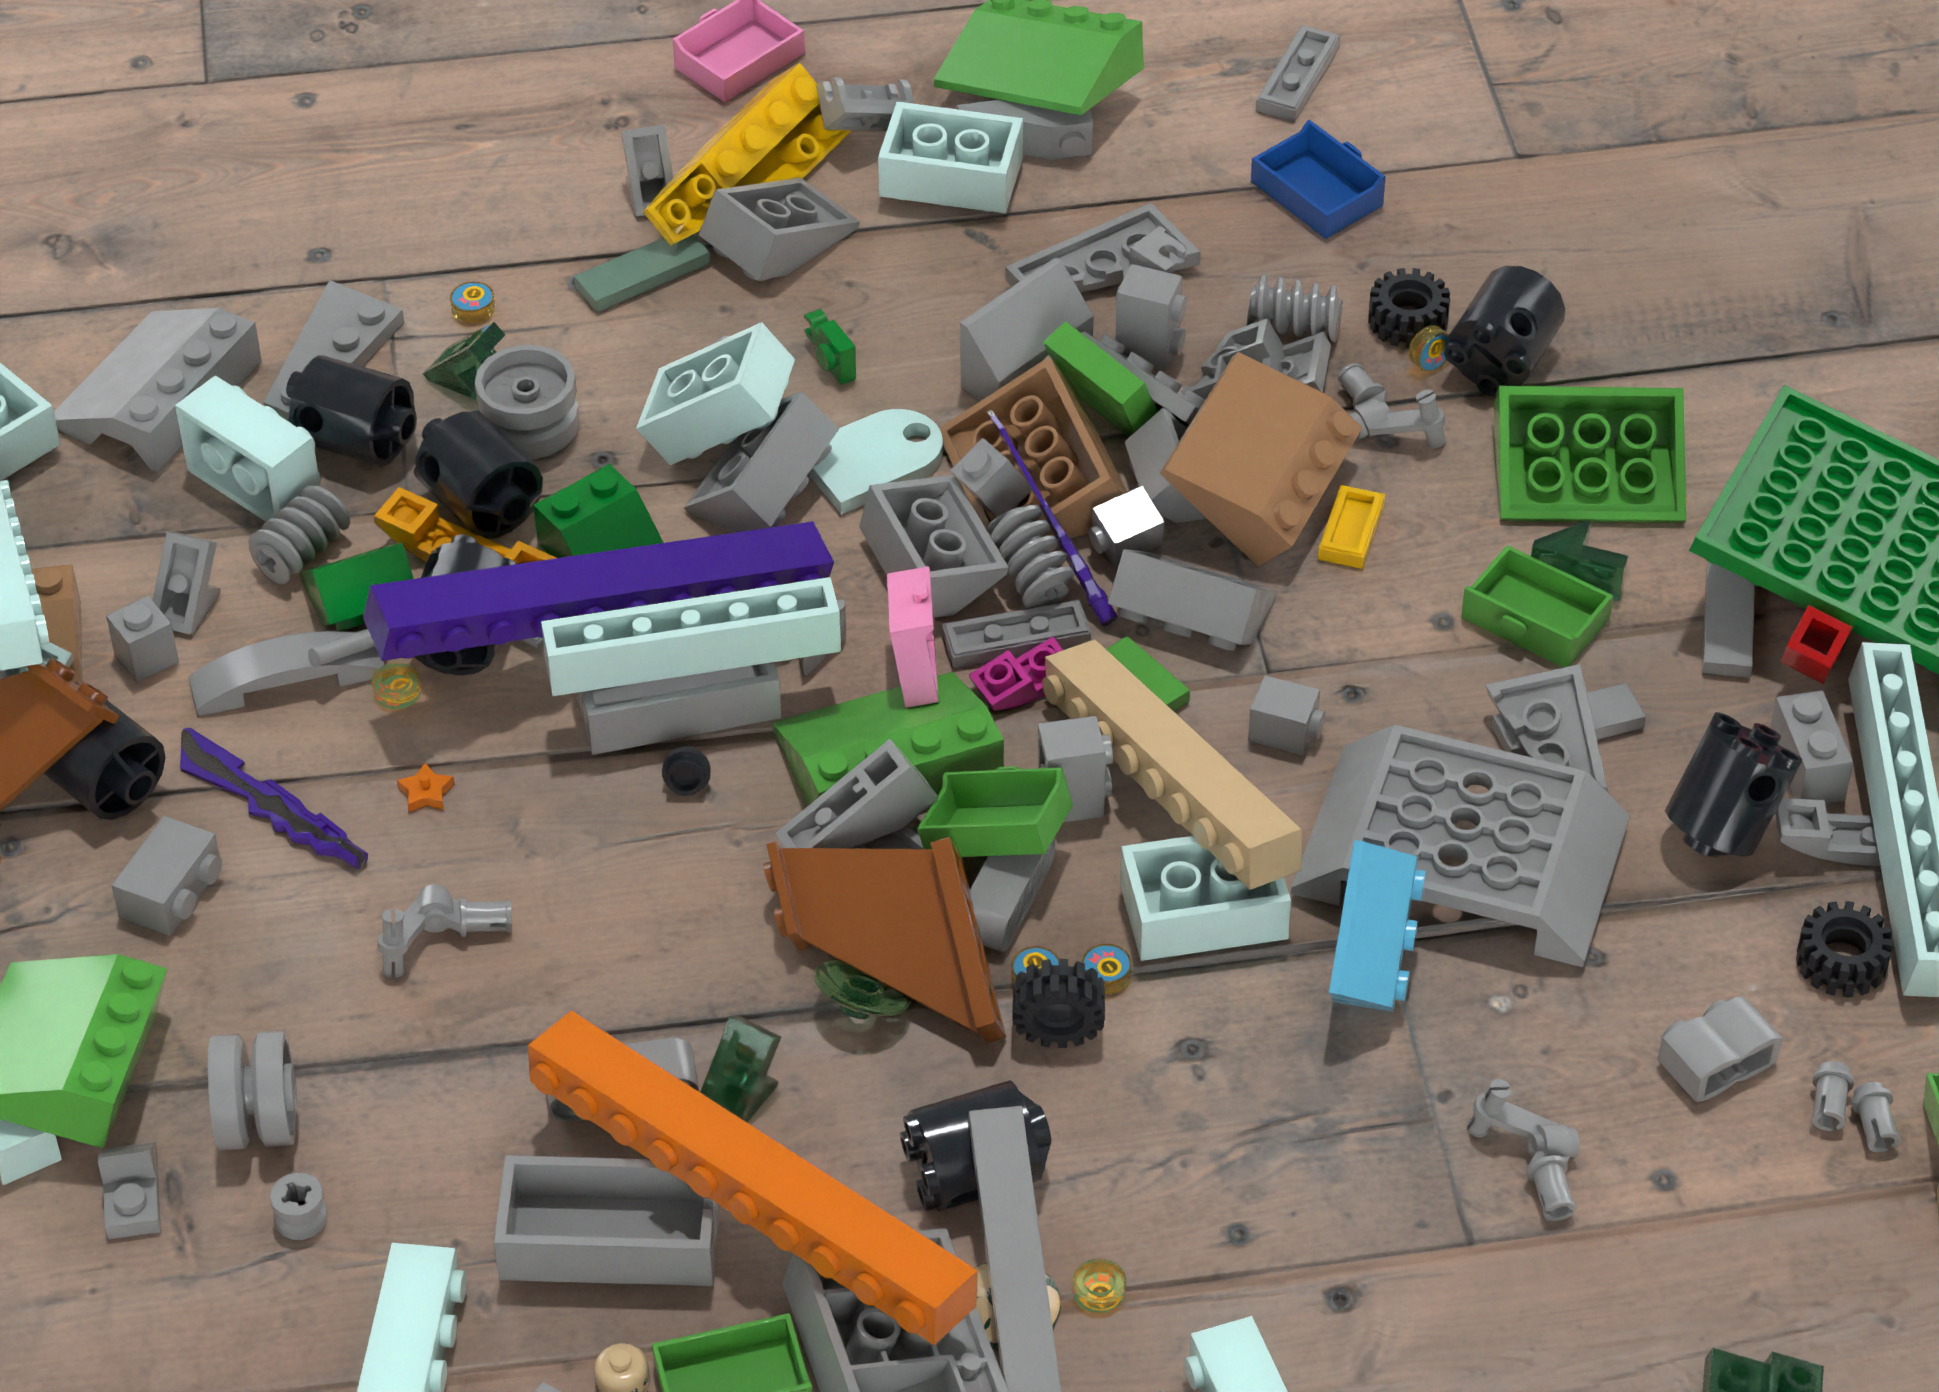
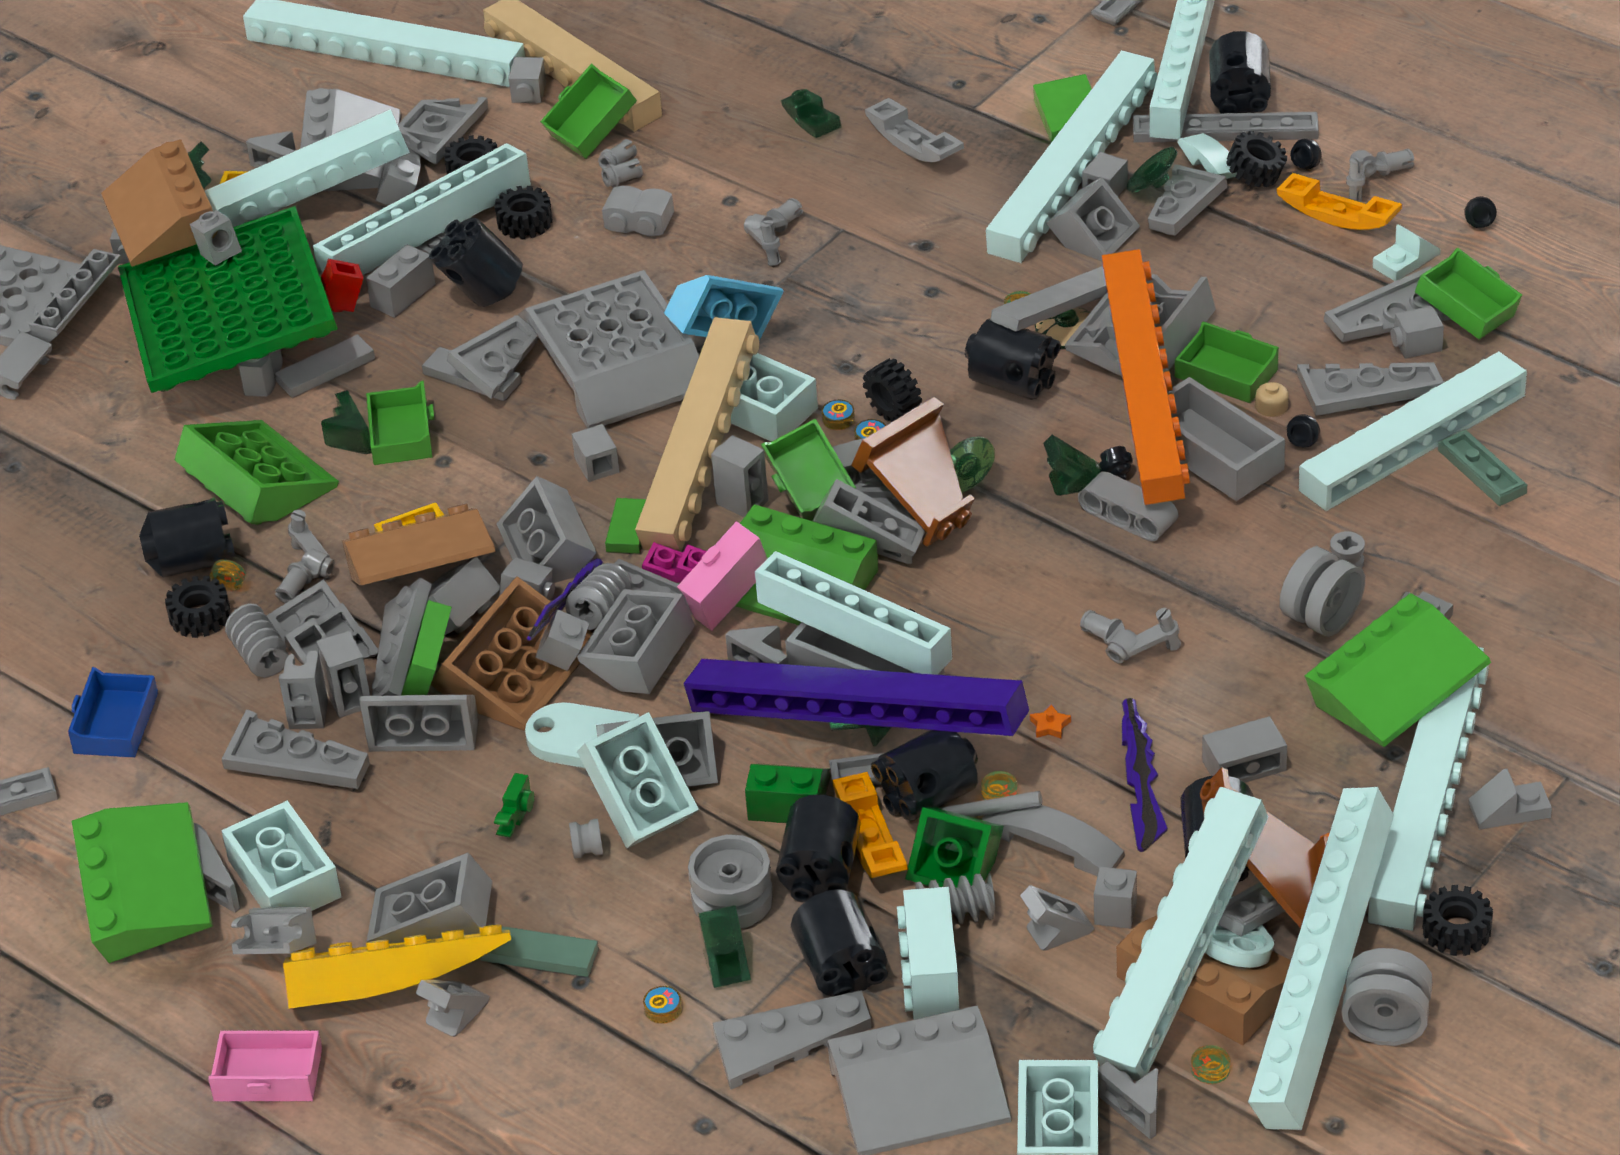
camera: 130 degrees left, 5 degrees down
none -> black plate [1287,414,1320,448]

